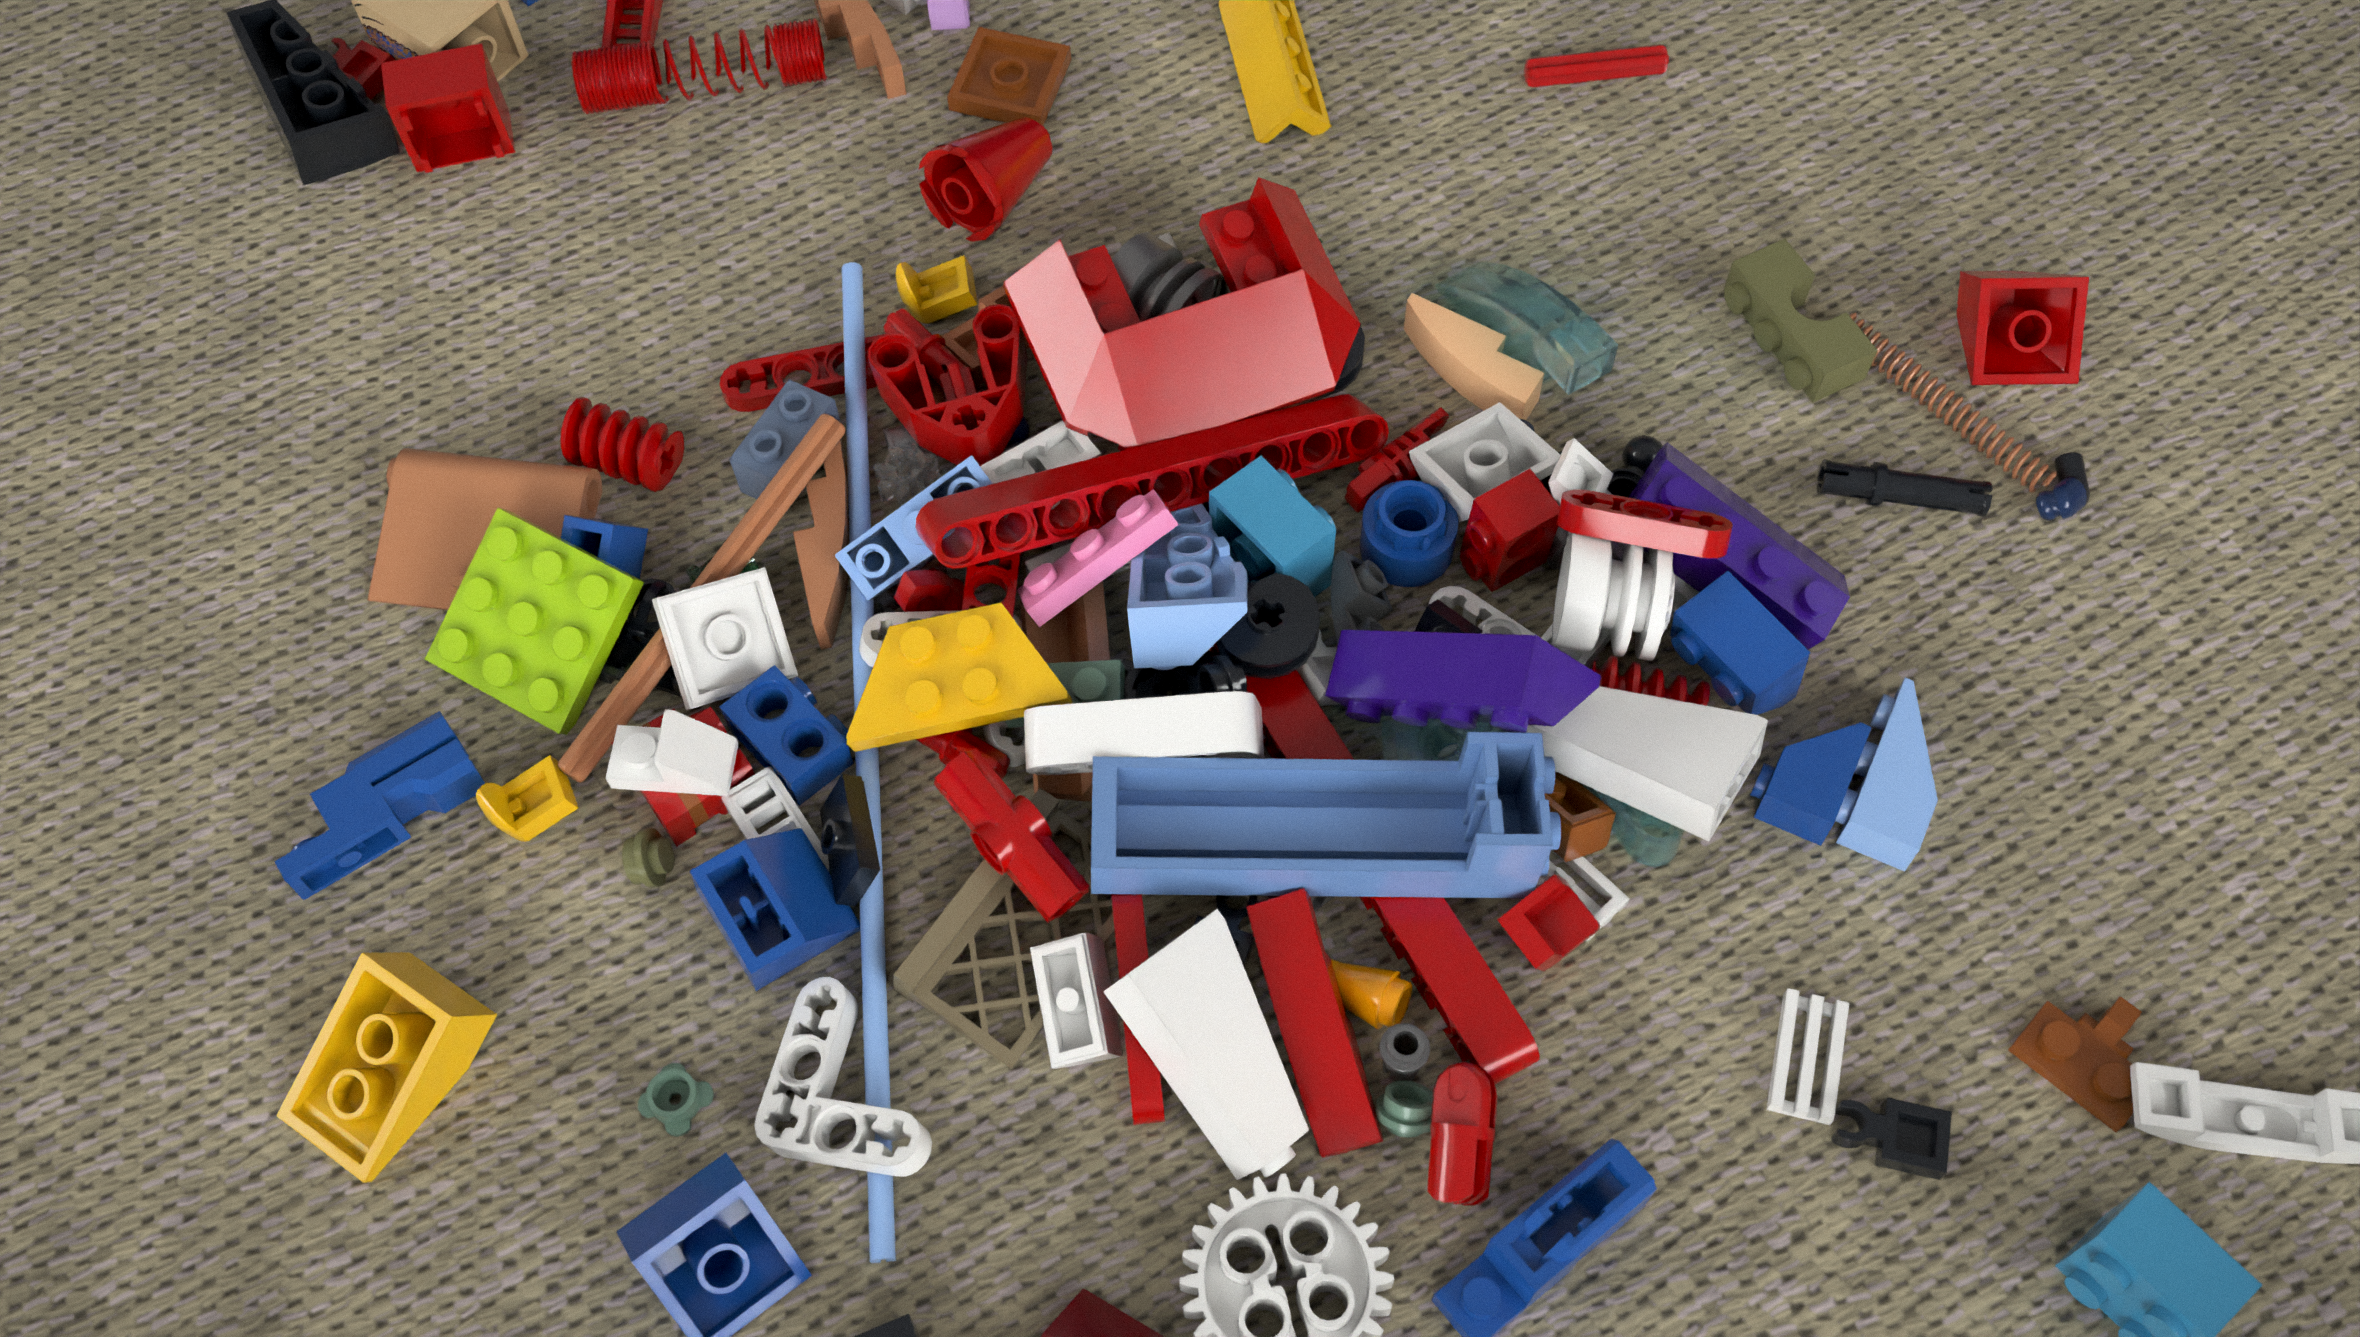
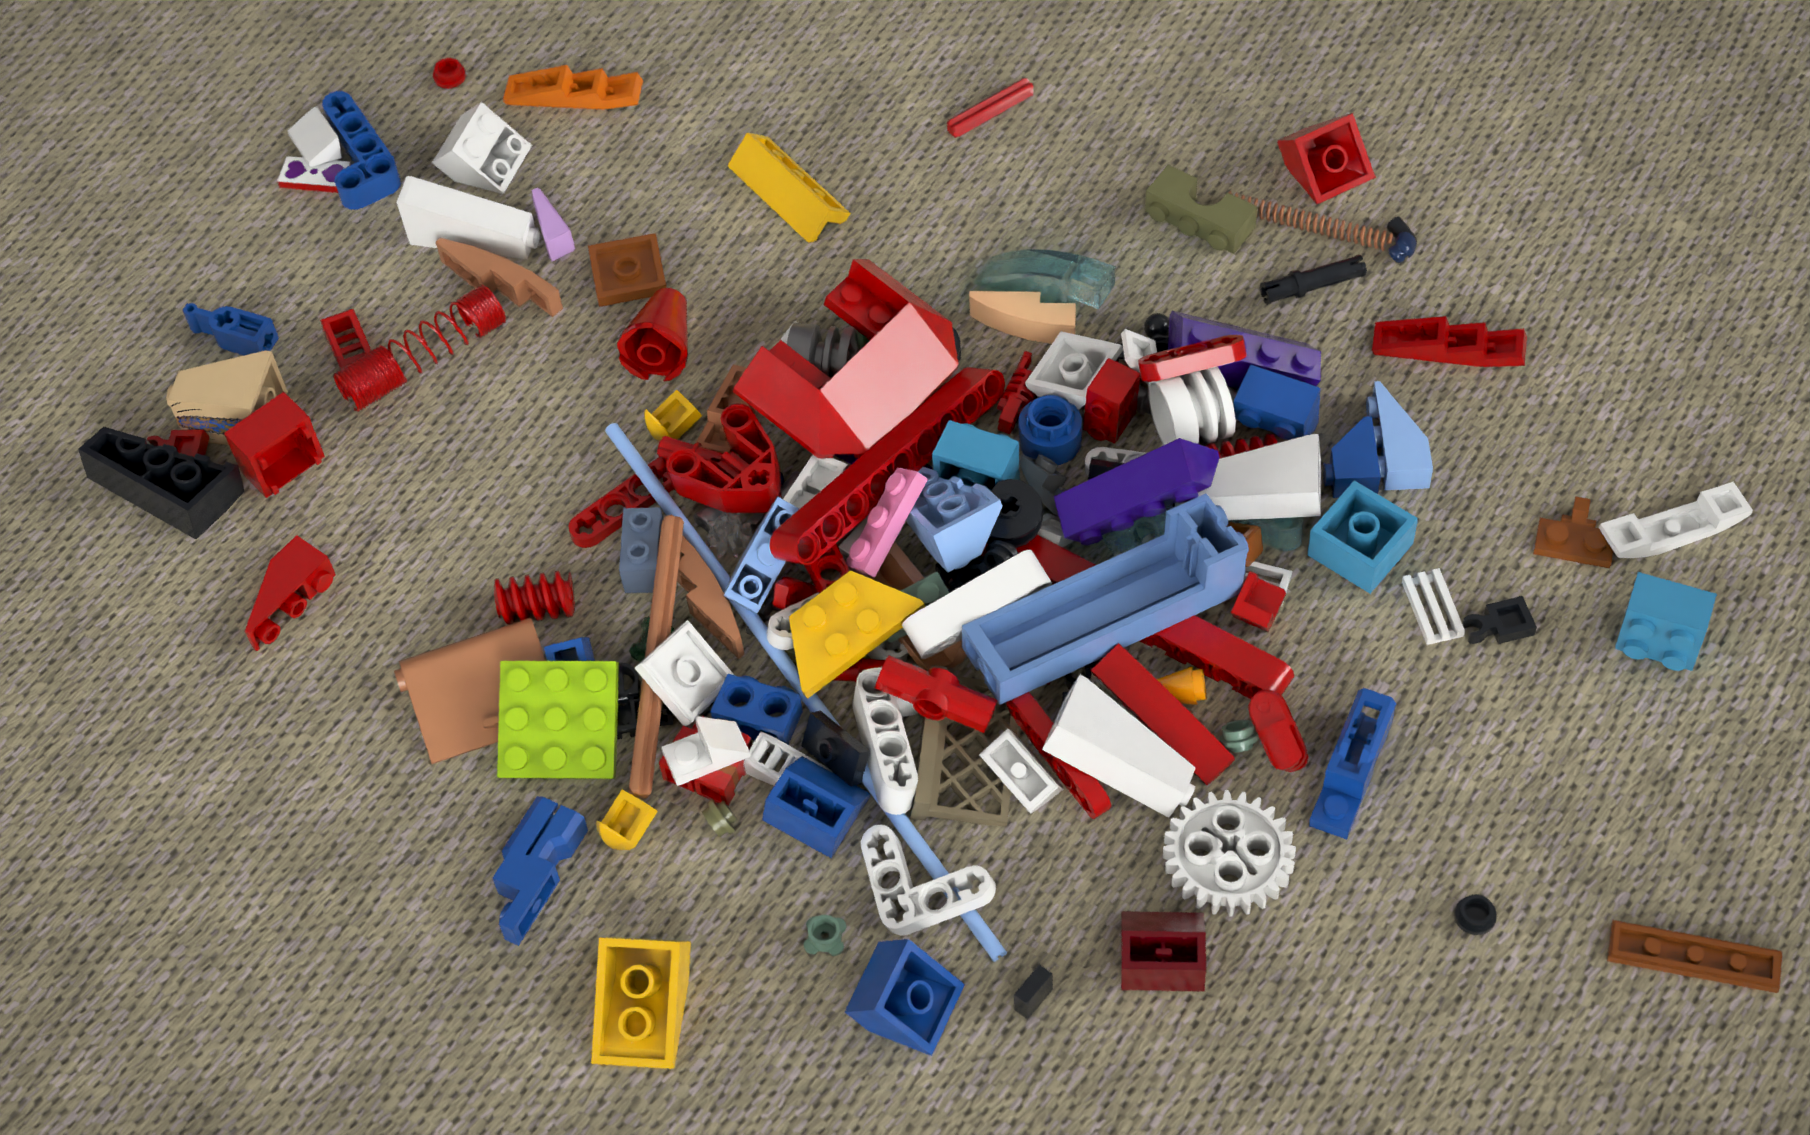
camera: 25 degrees left, 5 degrees down
flat silver pin [1379,1023,1430,1082] -> none
none -> red slope [245,535,336,651]
none -> white beam [852,665,923,815]
none -> dark azure brick [1307,480,1418,594]
none -> red slope [1372,316,1527,367]

